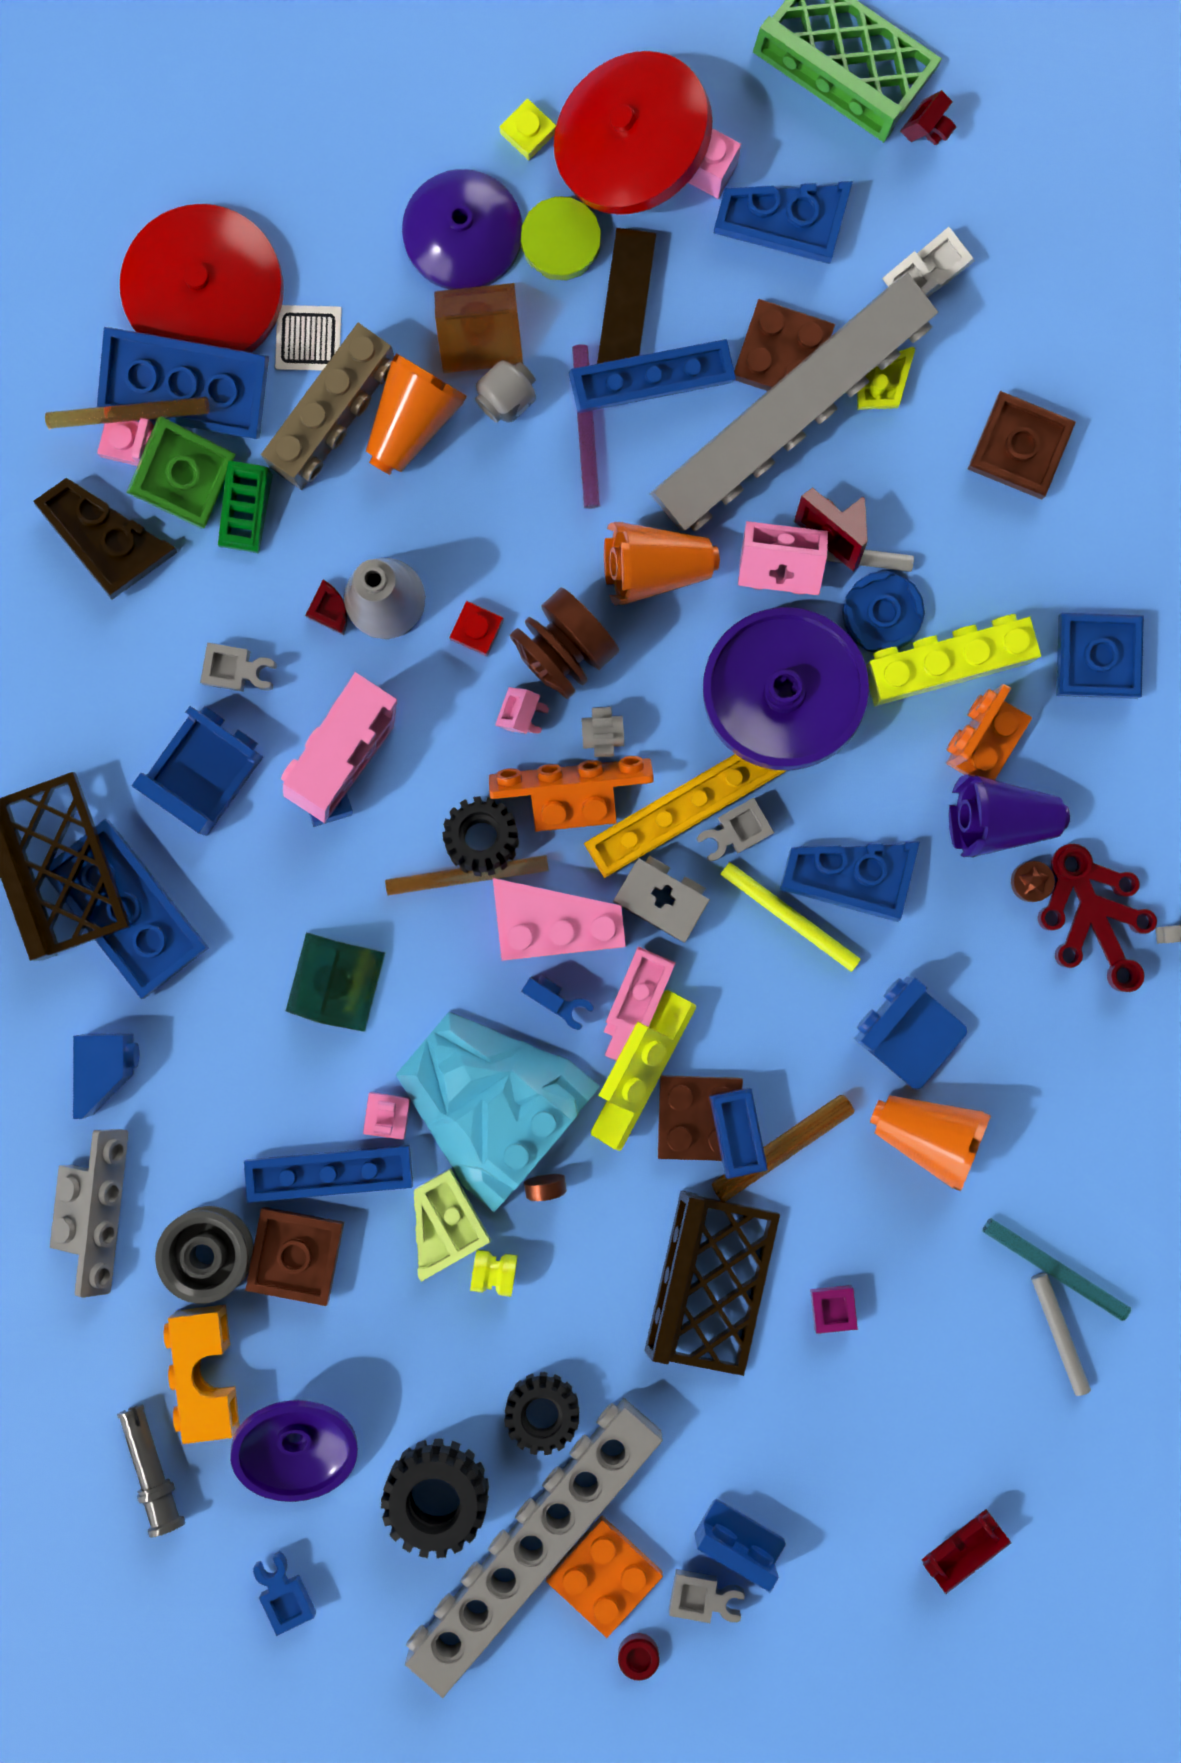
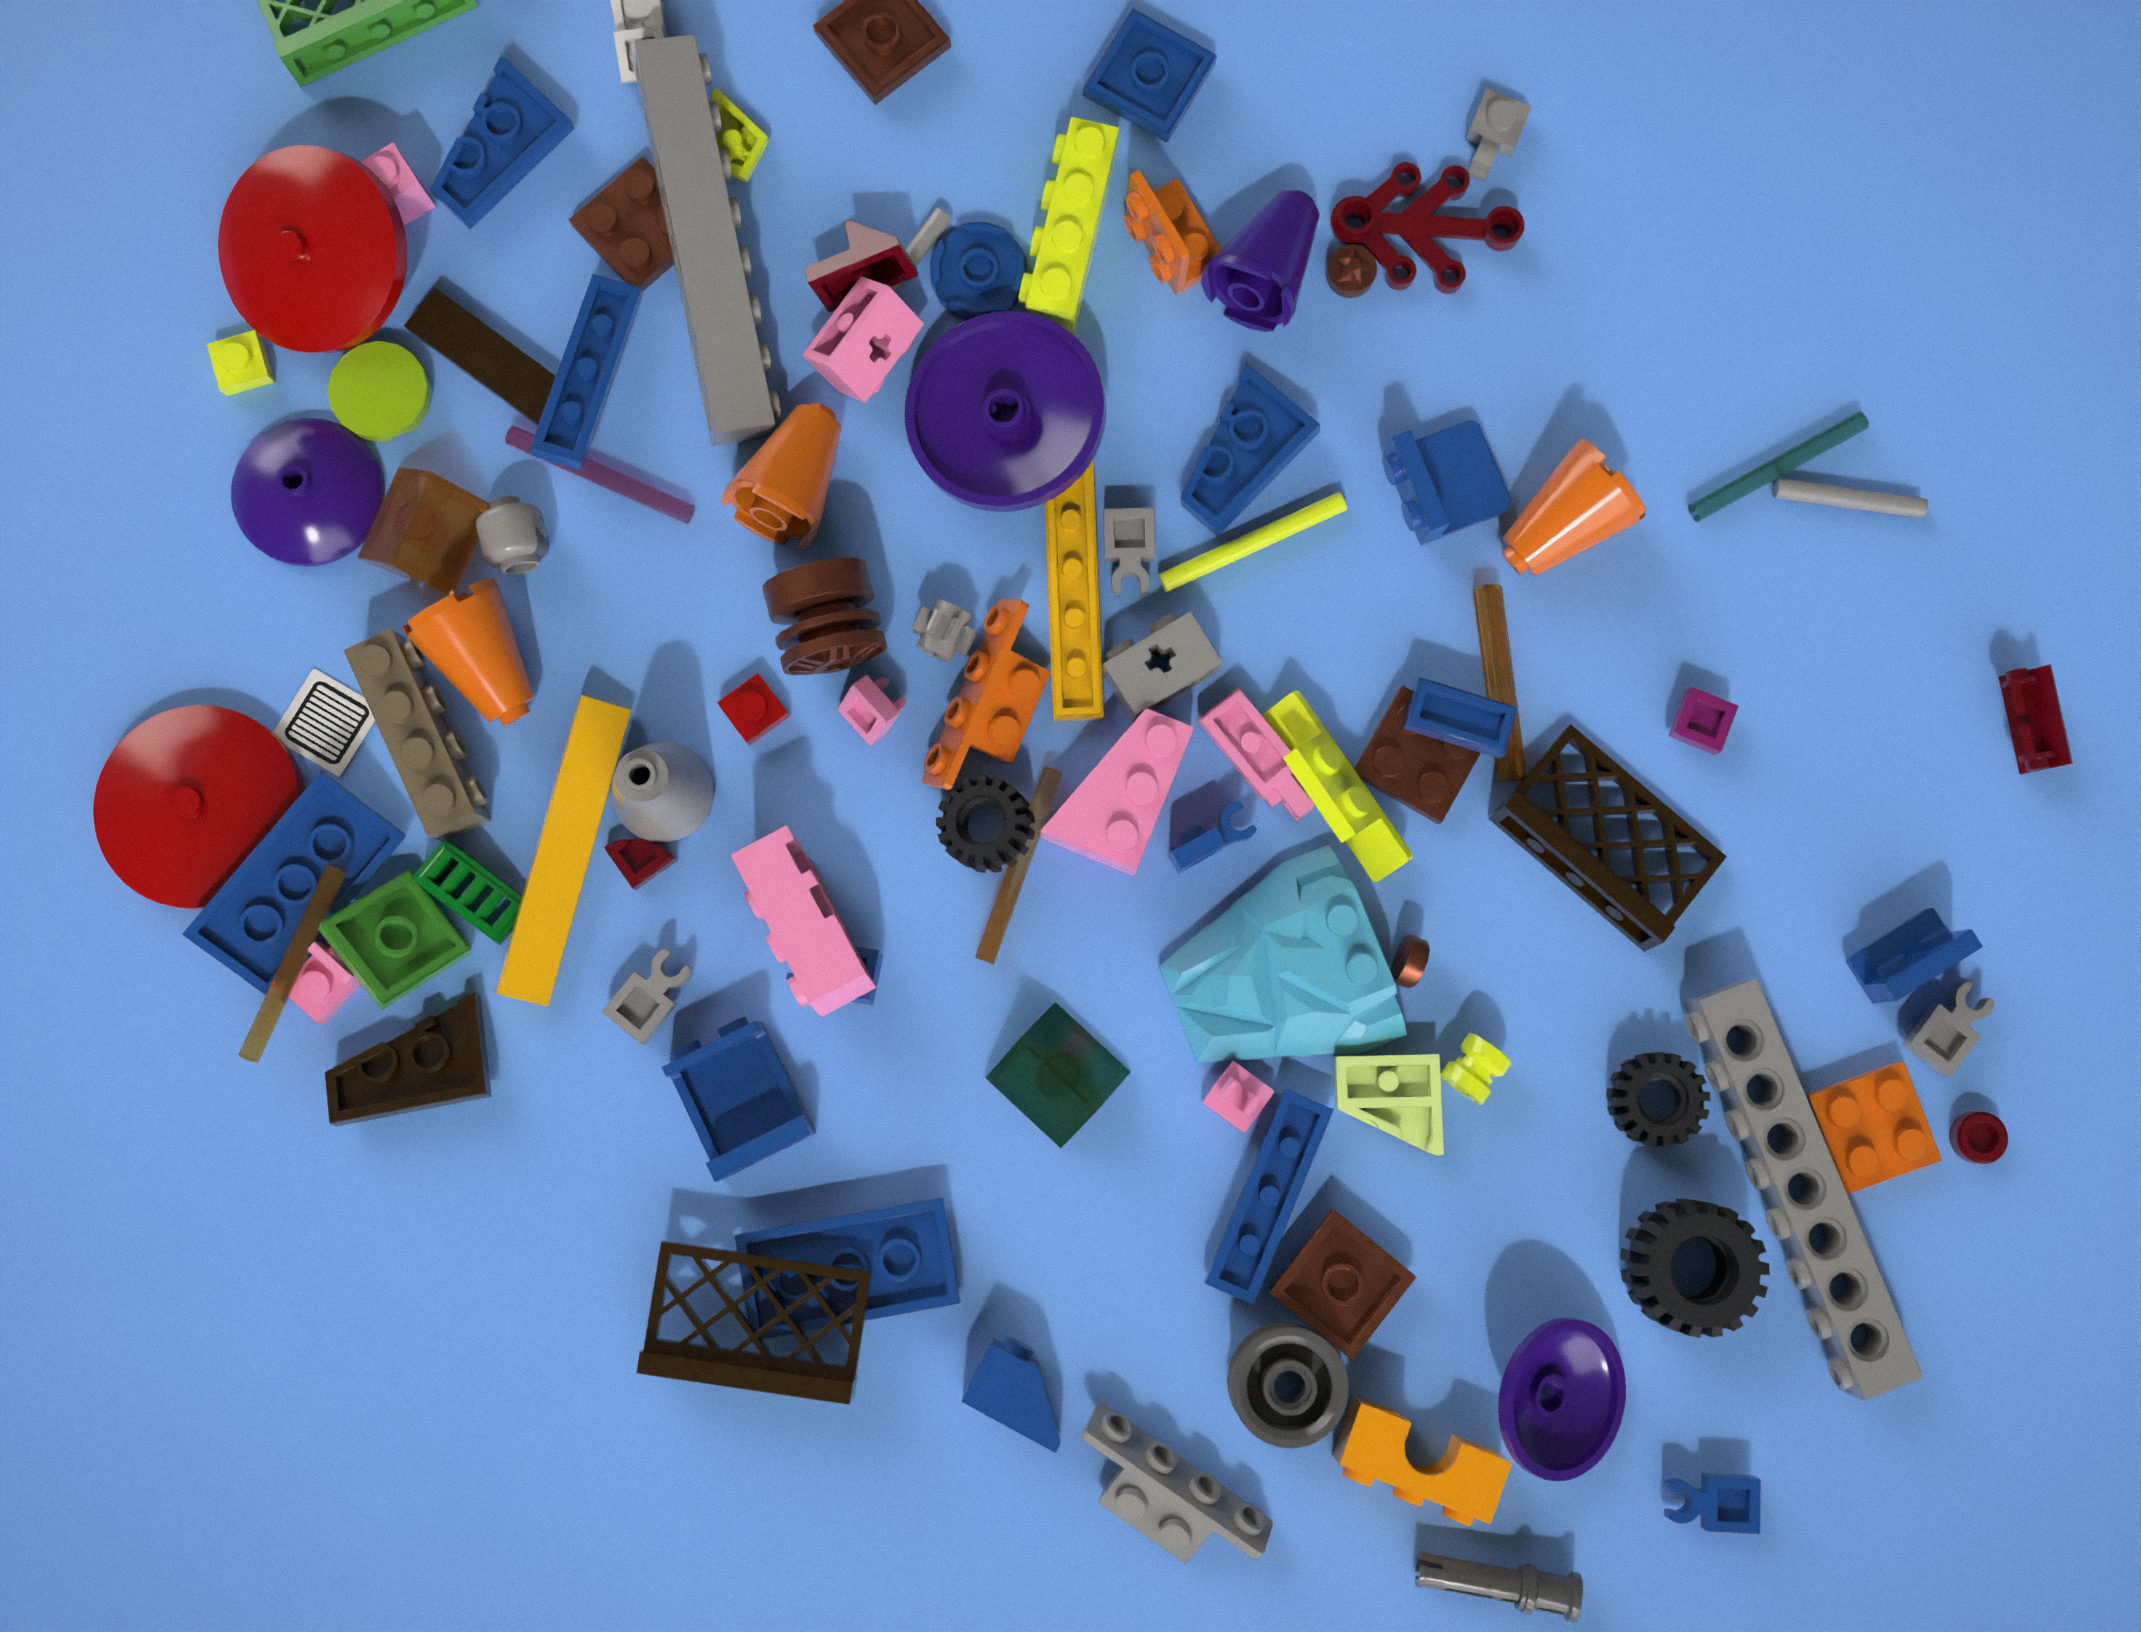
camera: 70 degrees left, 5 degrees down
none -> yellow tile [495,695,631,1006]

